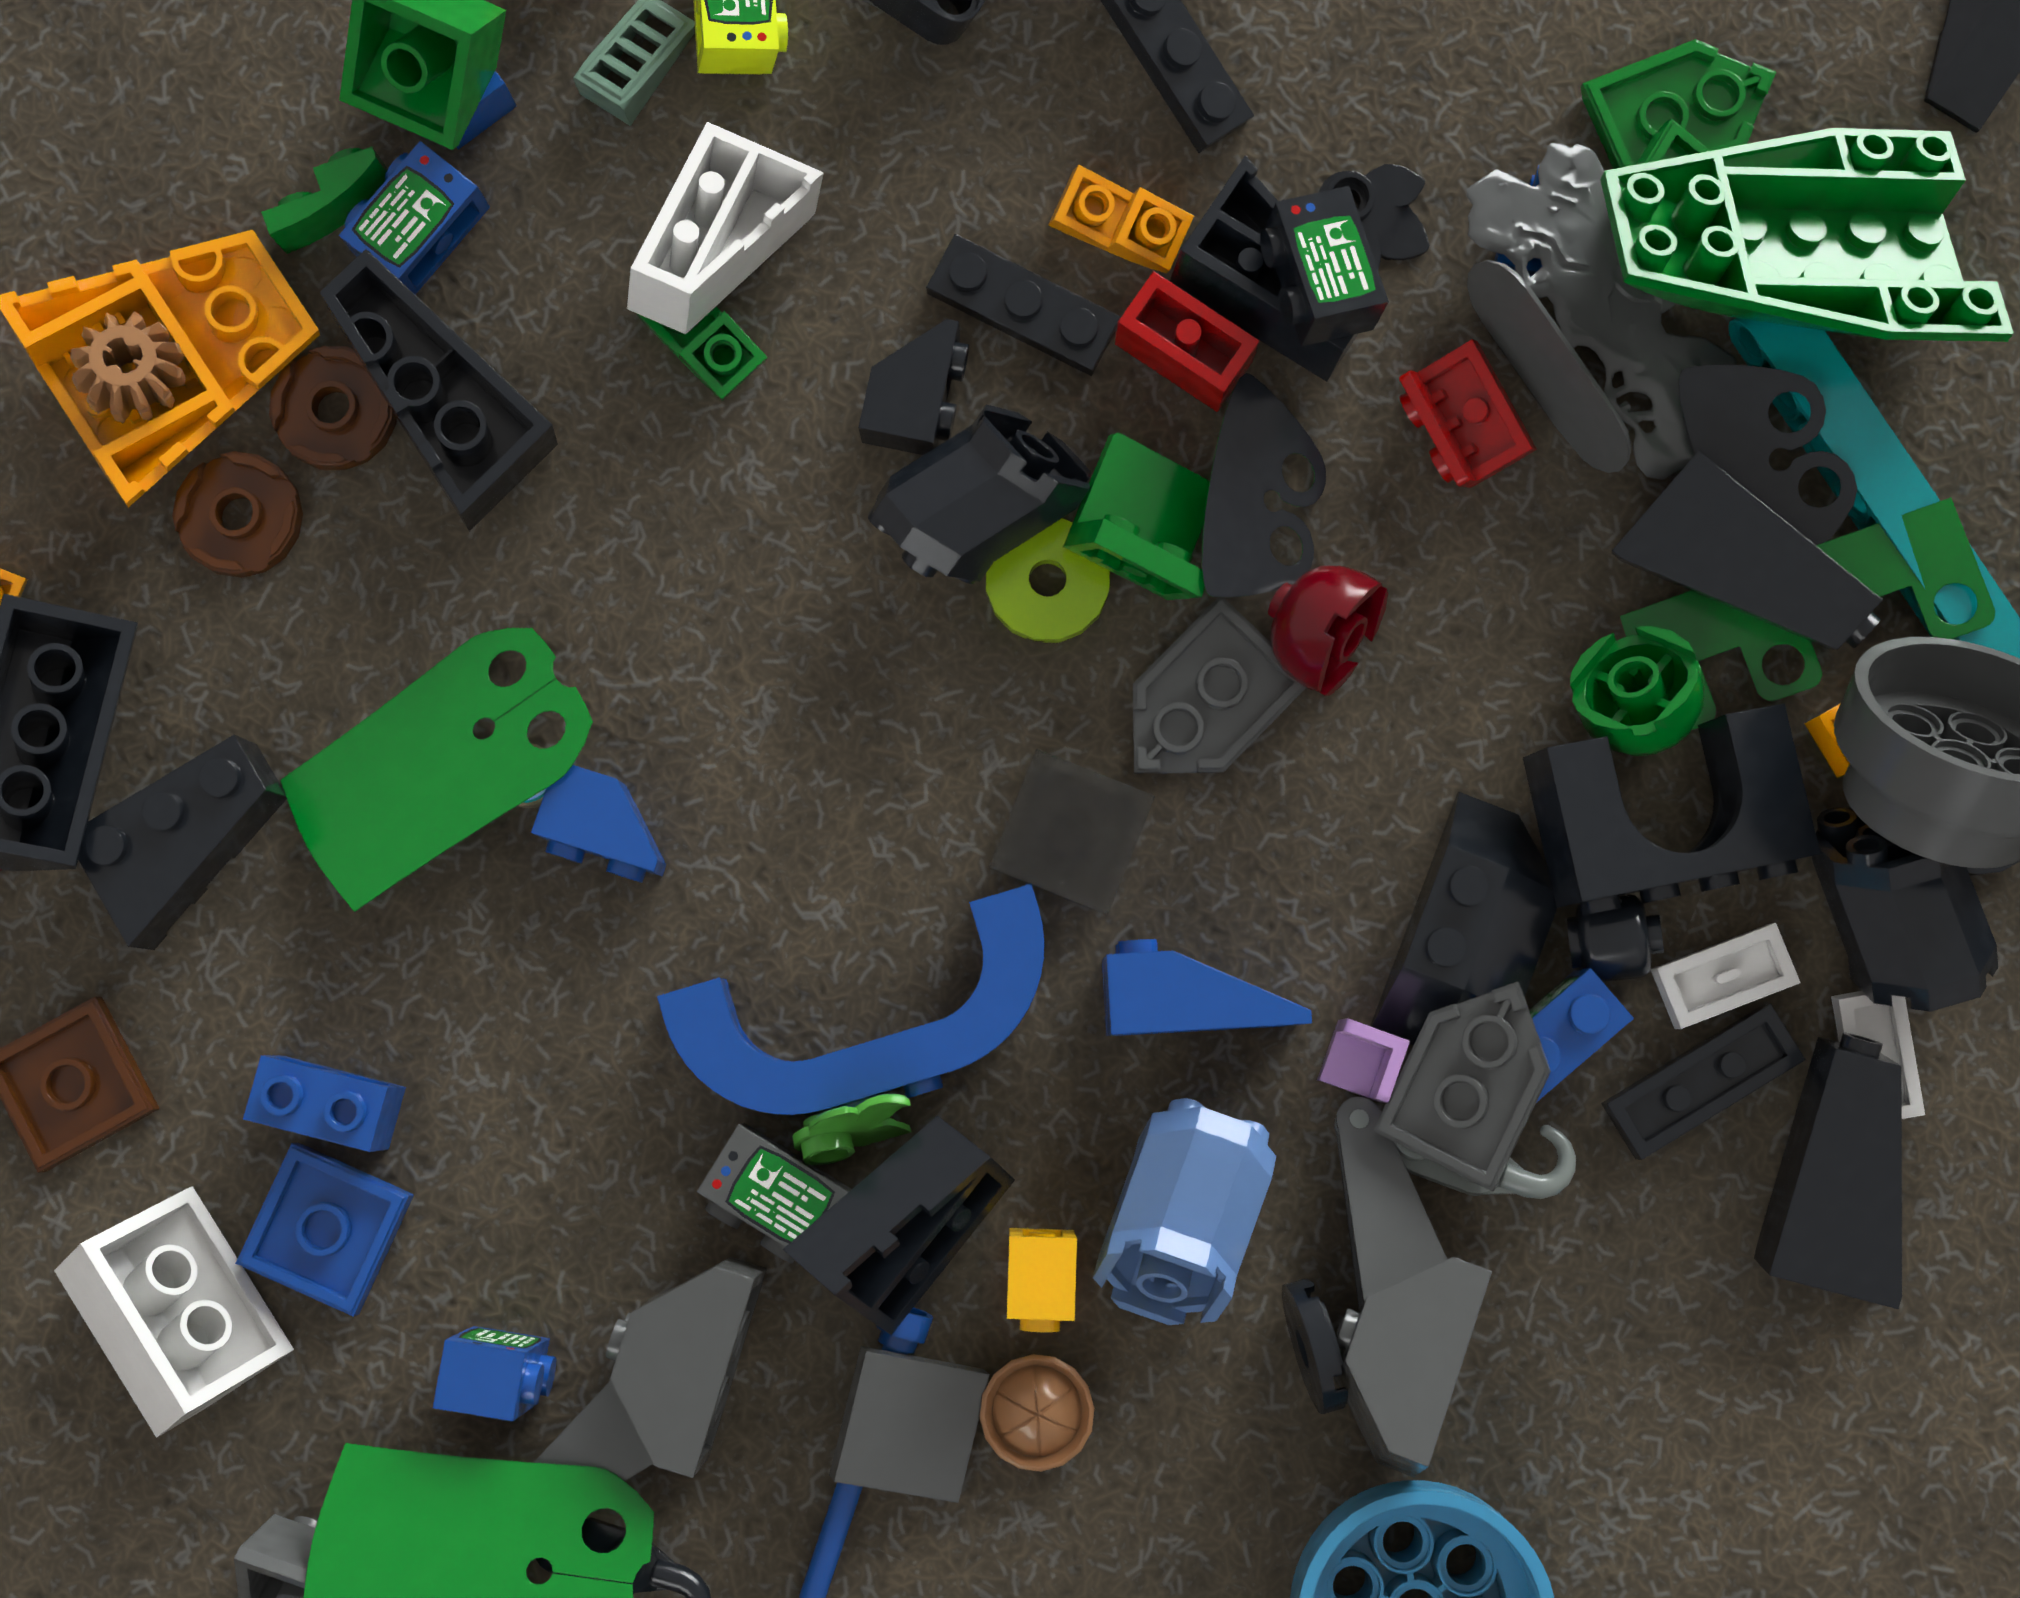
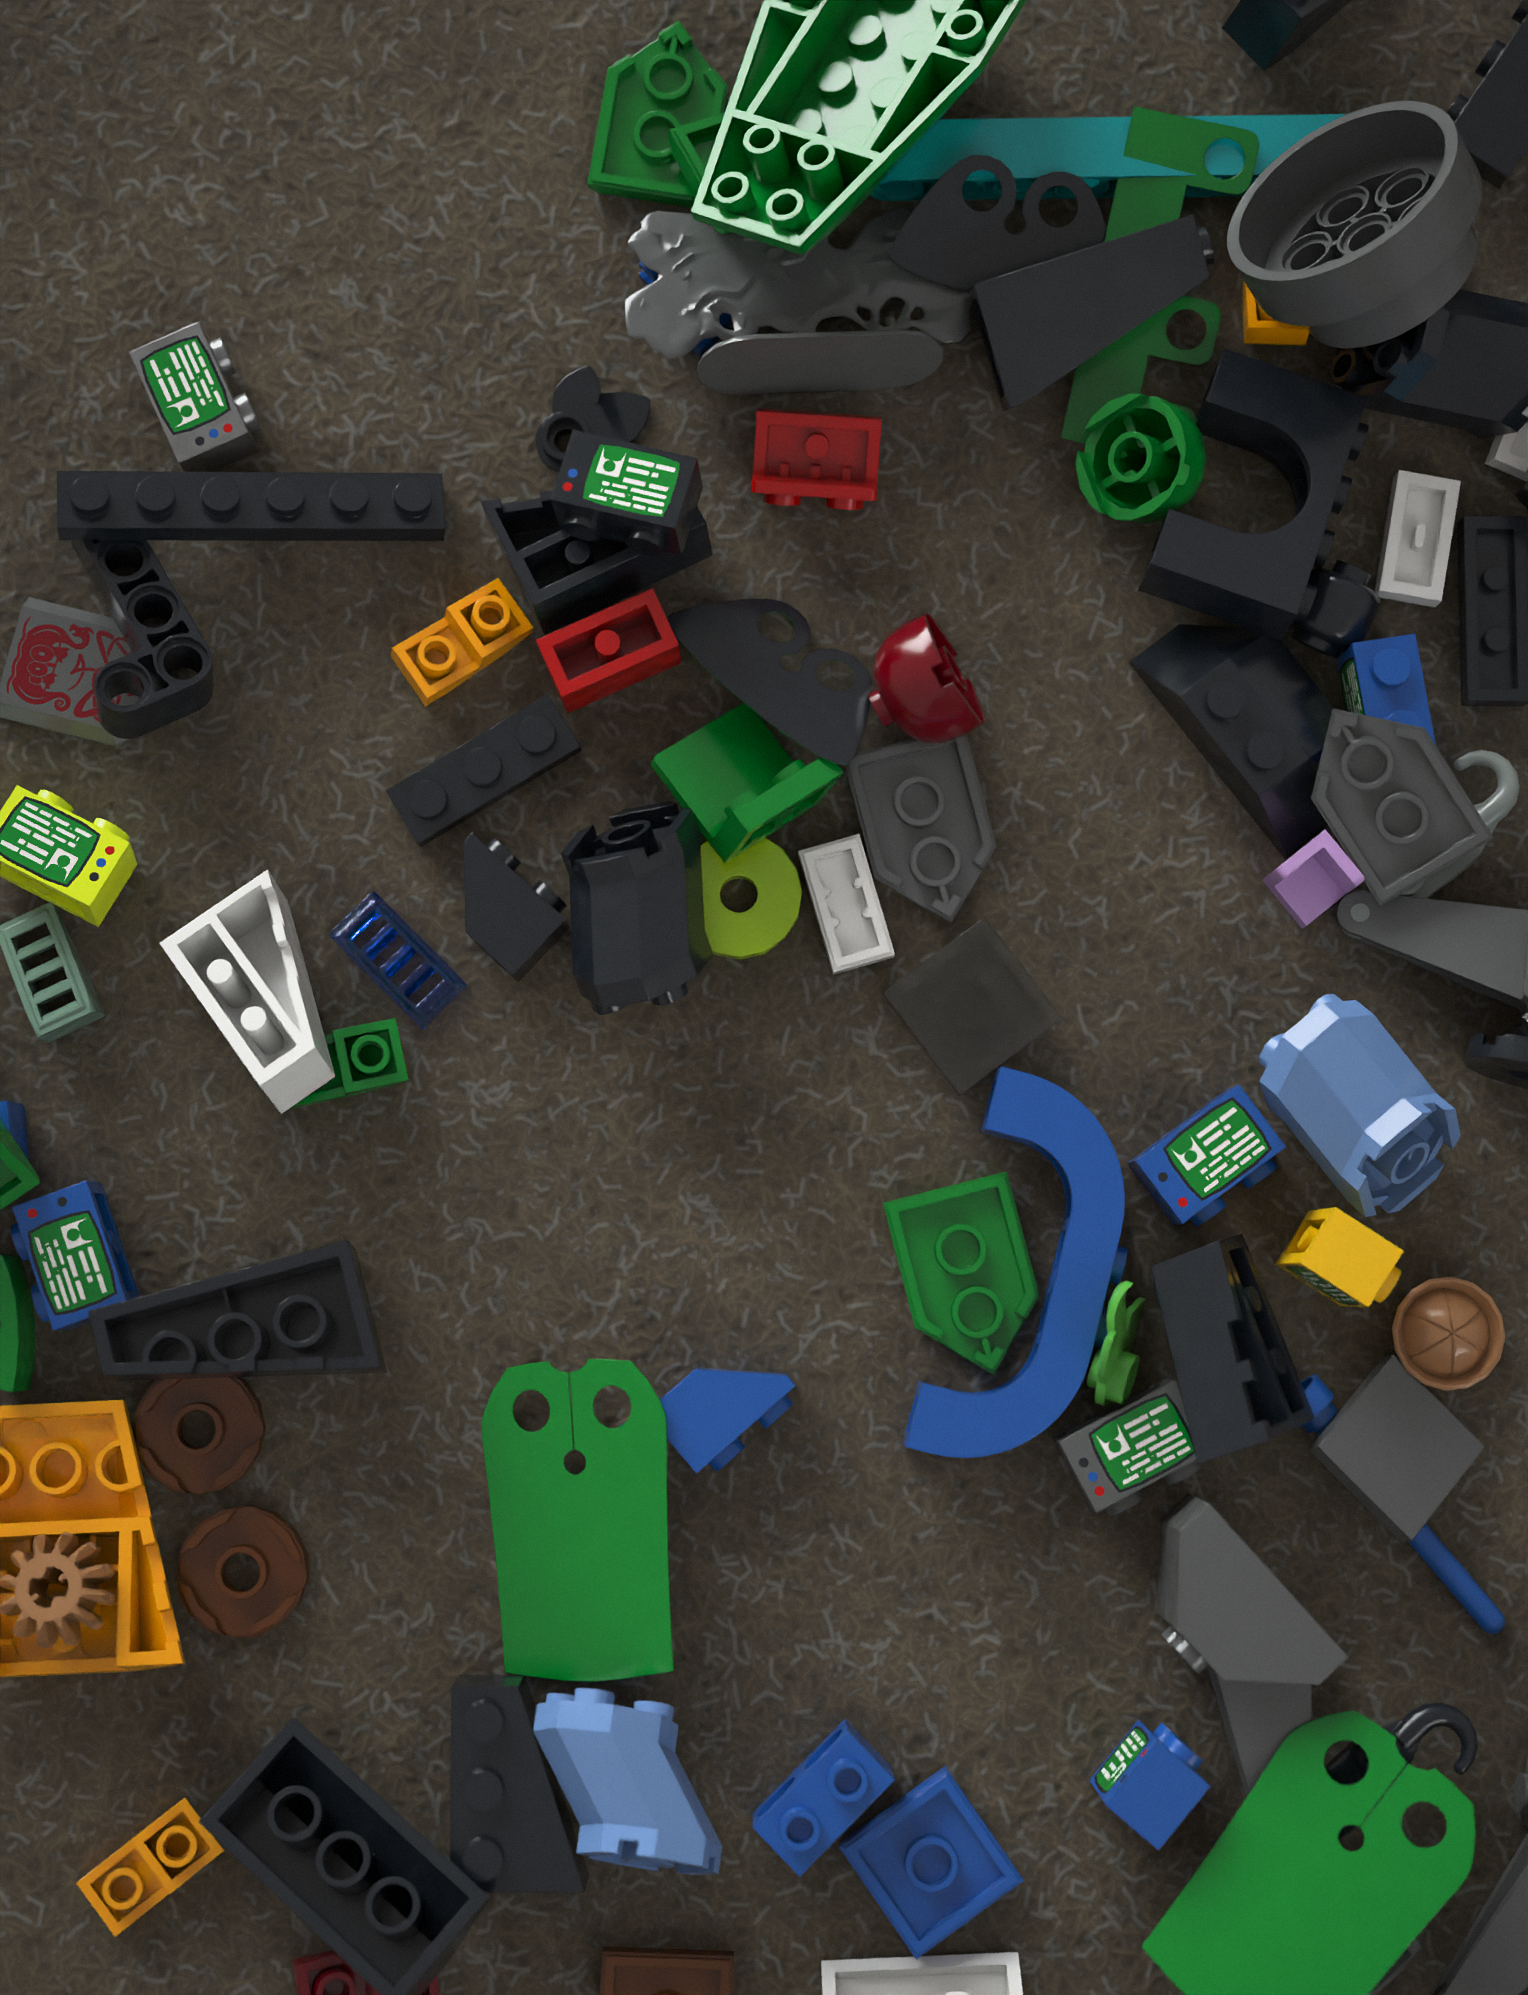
camera: 60 degrees left, 0 degrees up
blue slope [1102,939,1312,1036] -> none
none -> clear blue slope [329,891,468,1030]
none -> medium blue brick [533,1688,722,1875]
none -> white plate [798,834,895,975]
none -> green tile [882,1171,1039,1375]
none -> brick [1127,1084,1286,1227]

